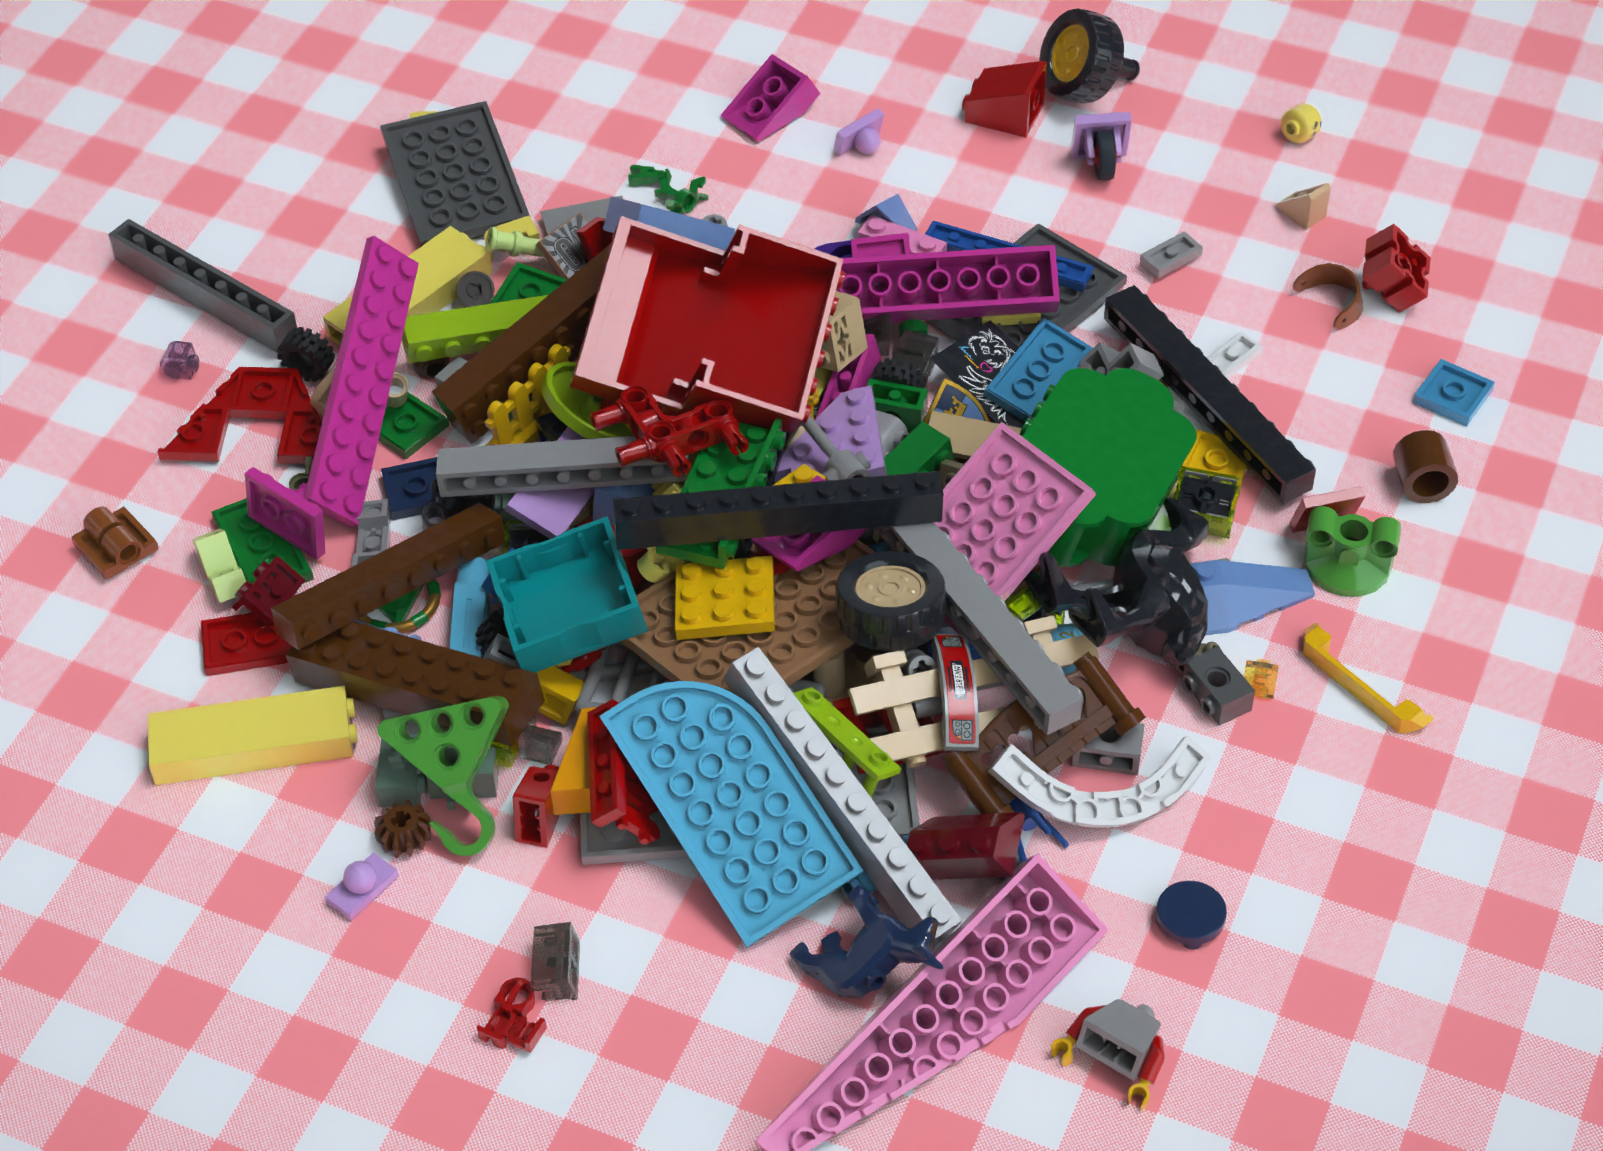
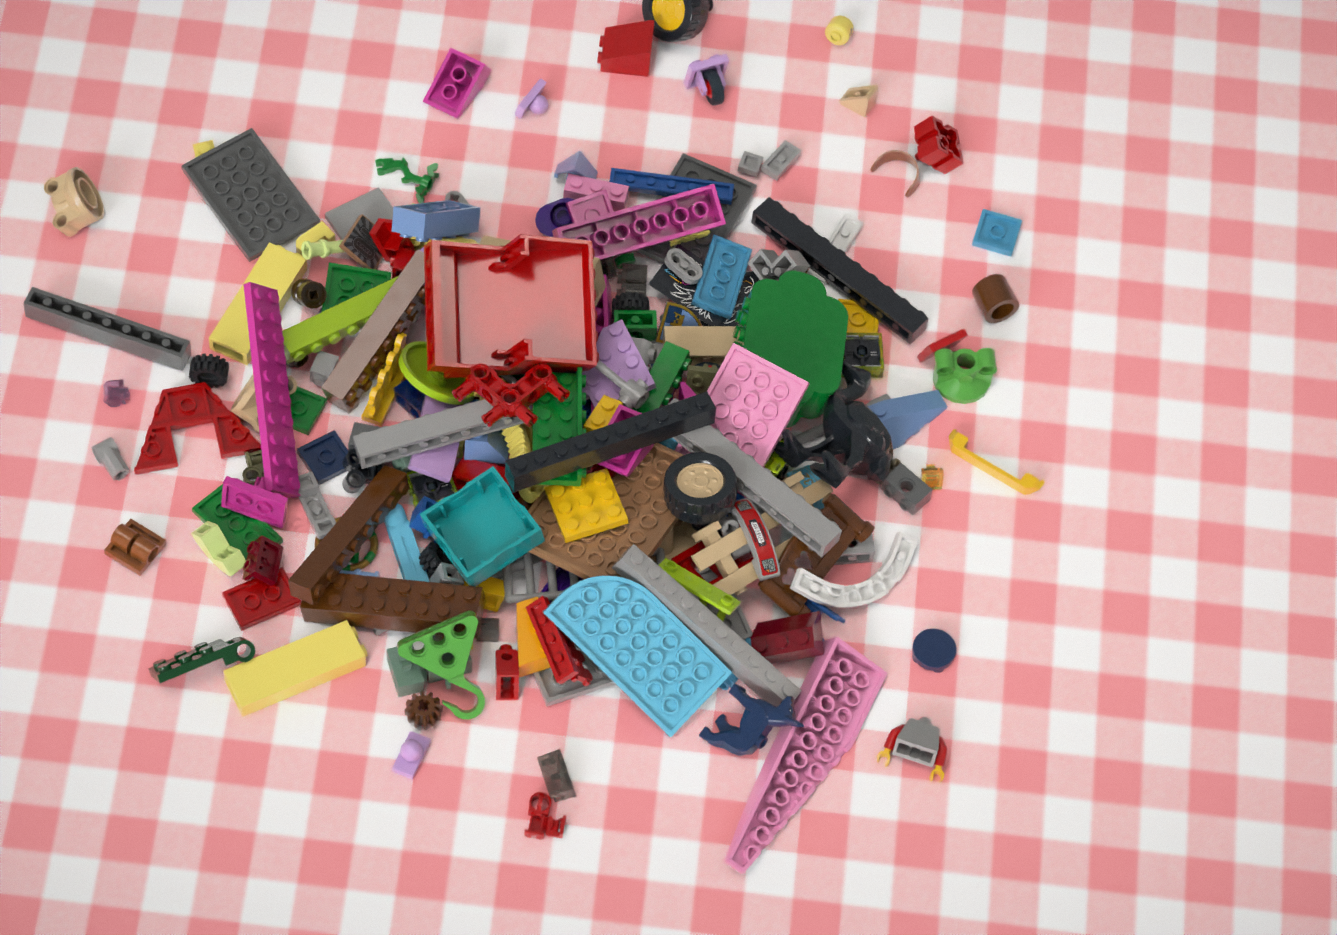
camera: 25 degrees left, 10 degrees up
none -> tan piece [44,167,105,237]
none -> light grey piece [91,437,130,481]
none -> dark green hinge [148,637,255,683]
none -> light grey plate [664,248,703,284]
none -> light grey plate [737,151,764,177]

